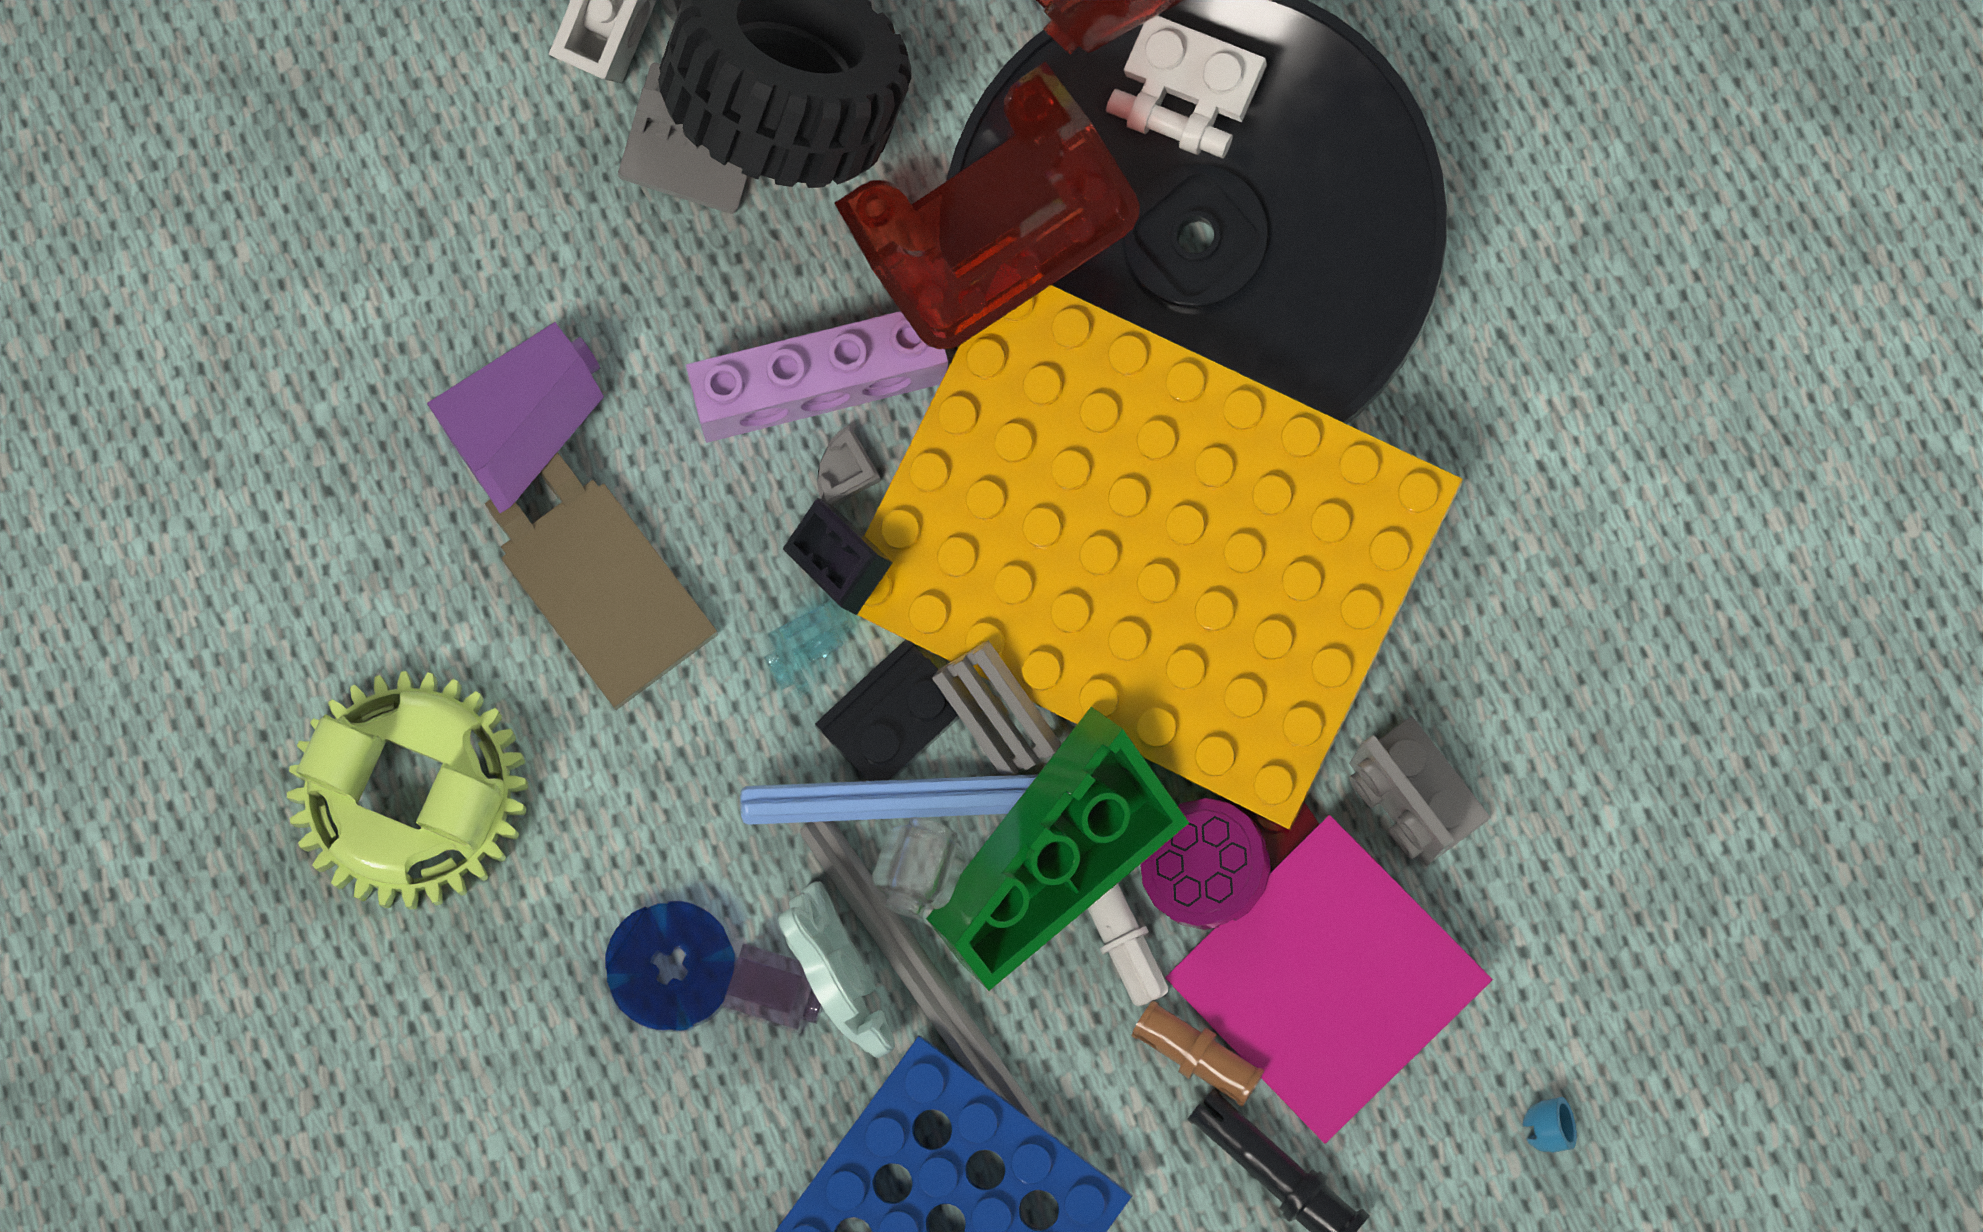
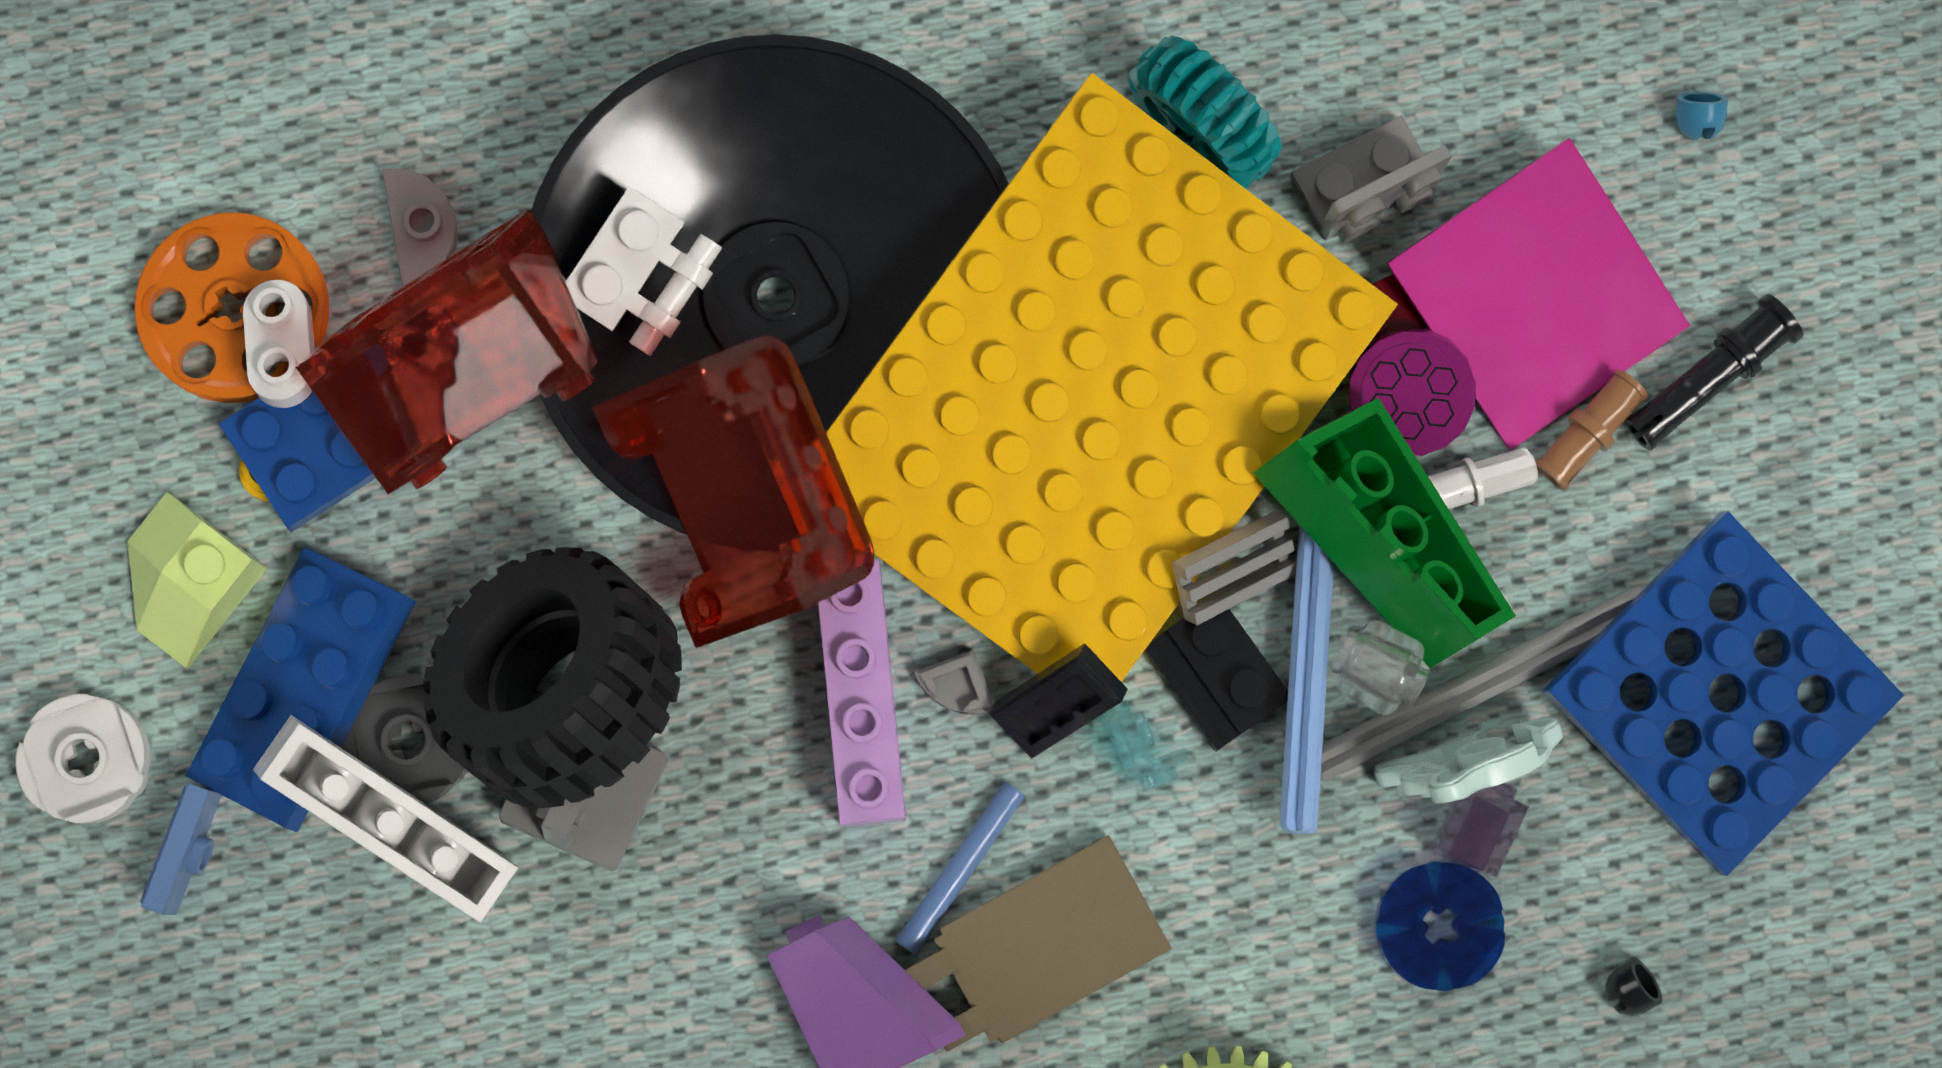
camera: 80 degrees left, 5 degrees up
none -> medium blue bar [895,782,1025,955]
none -> teal gear [1128,35,1282,189]
none -> black hinge [1605,958,1662,1016]

